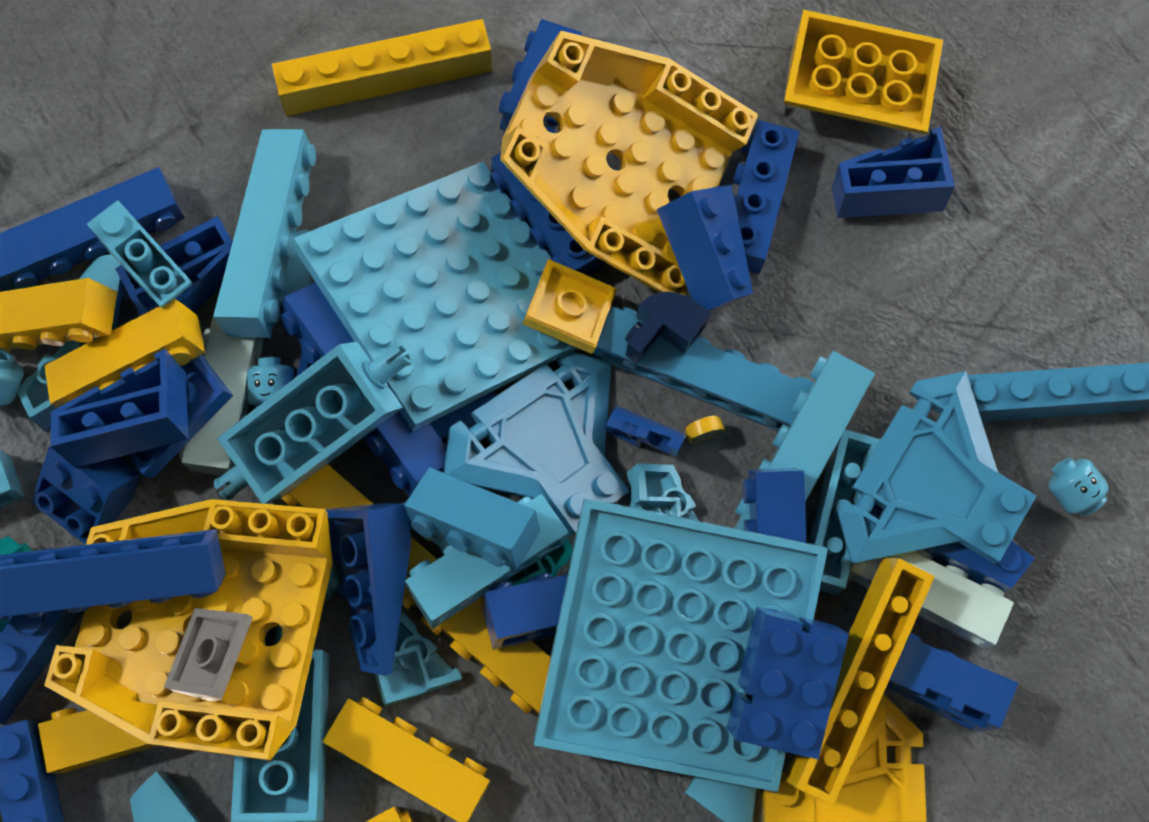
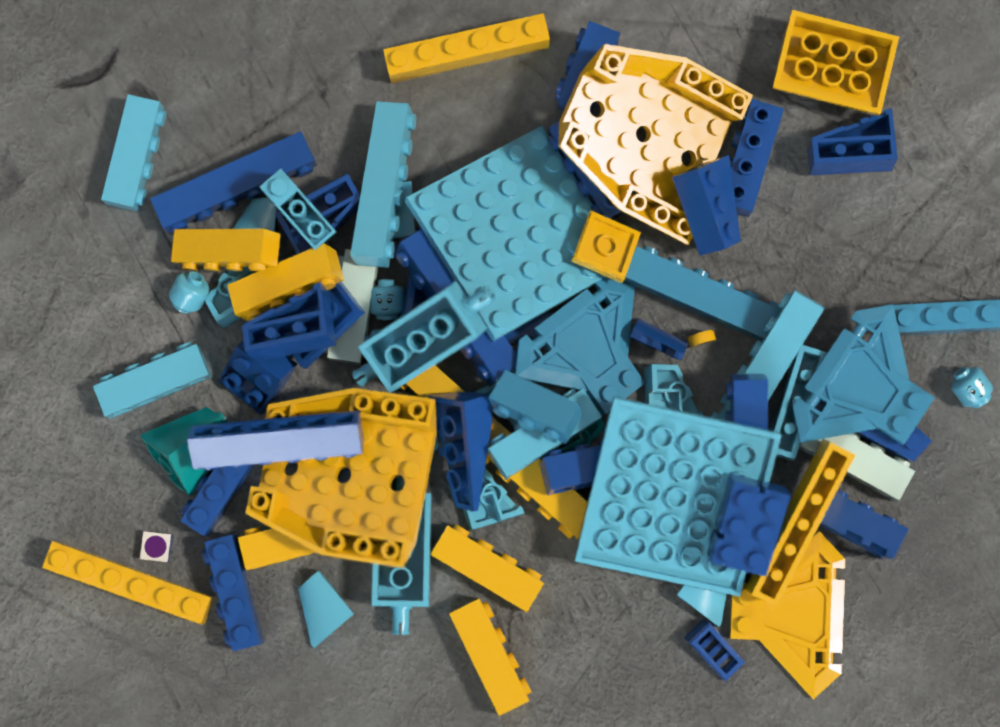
camera: 10 degrees right, 10 degrees up
light grey slope [164,608,253,702] -> none
dark blue brick [625,292,711,364] -> none

